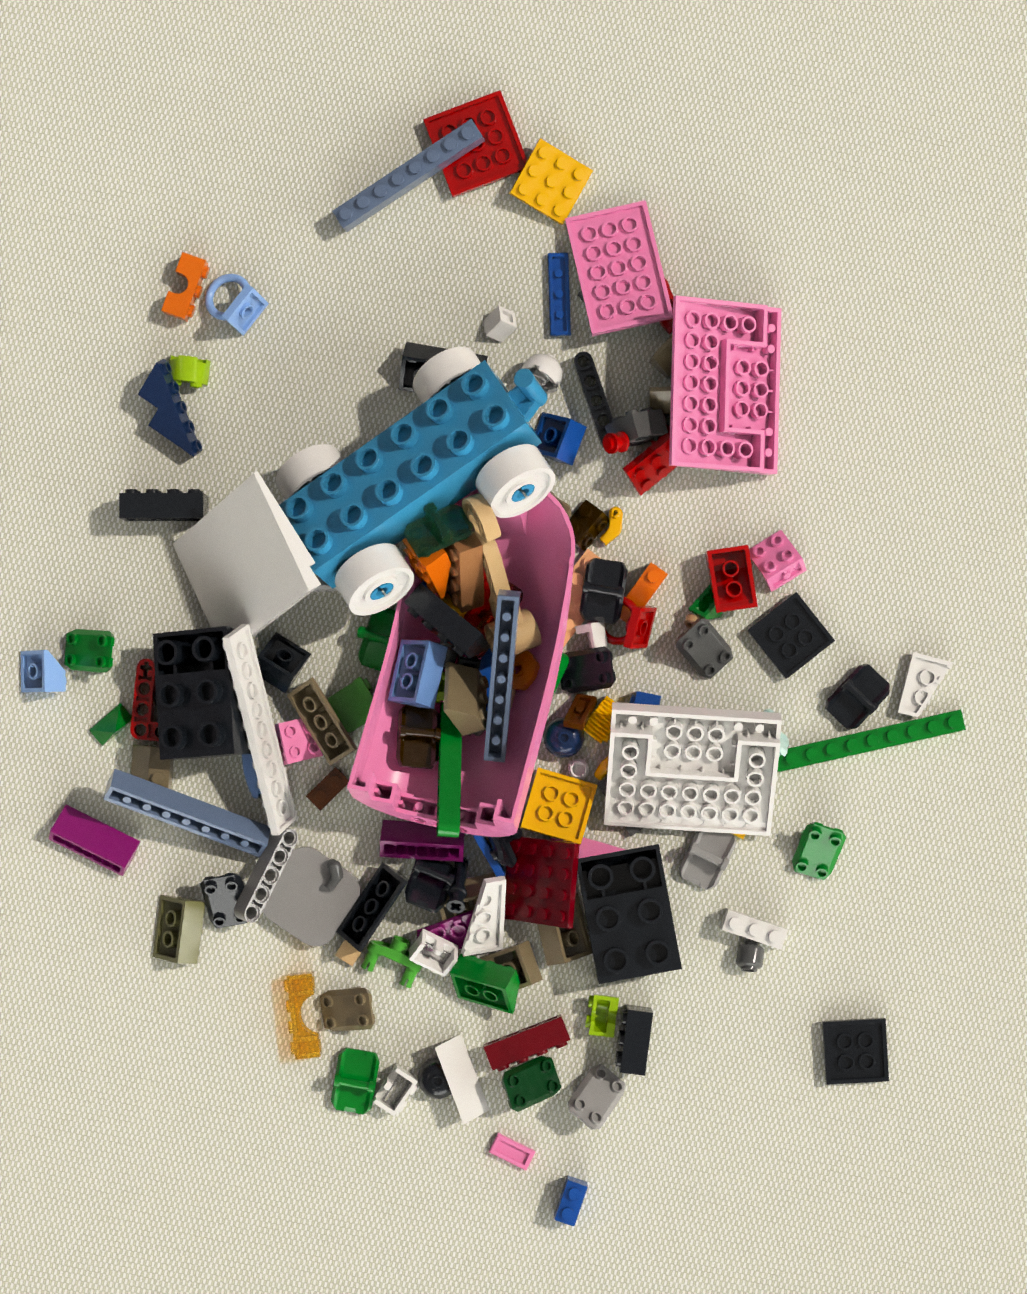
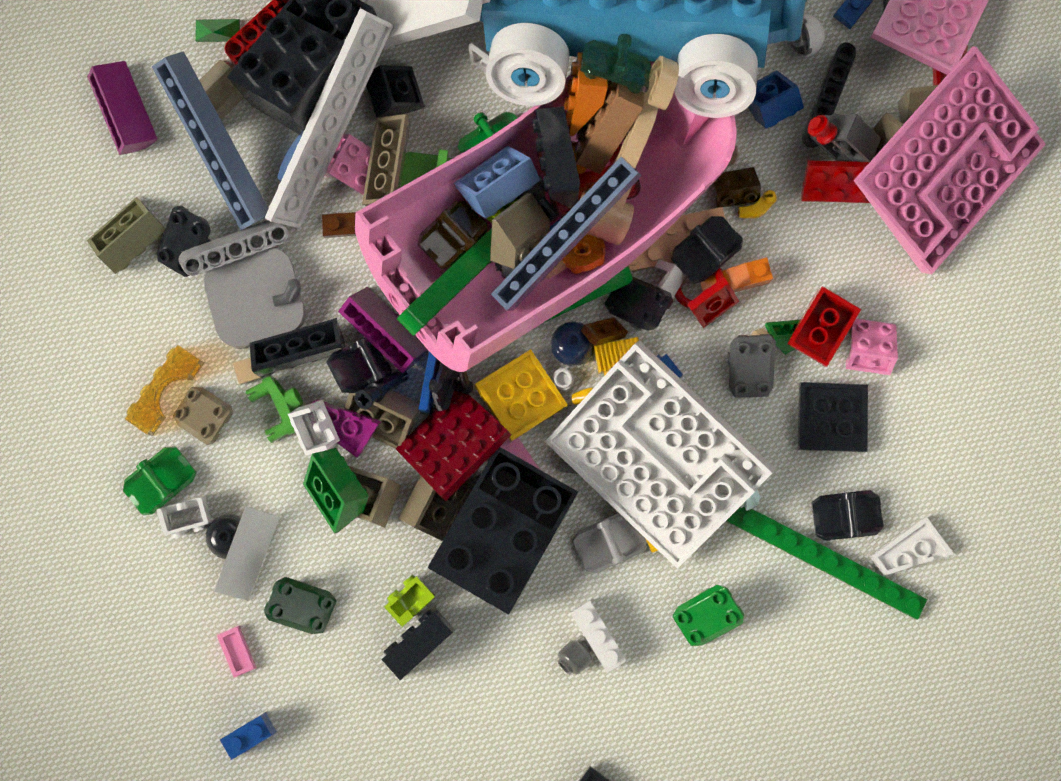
camera: 40 degrees right, 5 degrees down
white wing [461,876,506,957] -> none
dark red brick [483,1014,570,1072] -> none
light grey shield [568,1064,625,1130] -> none

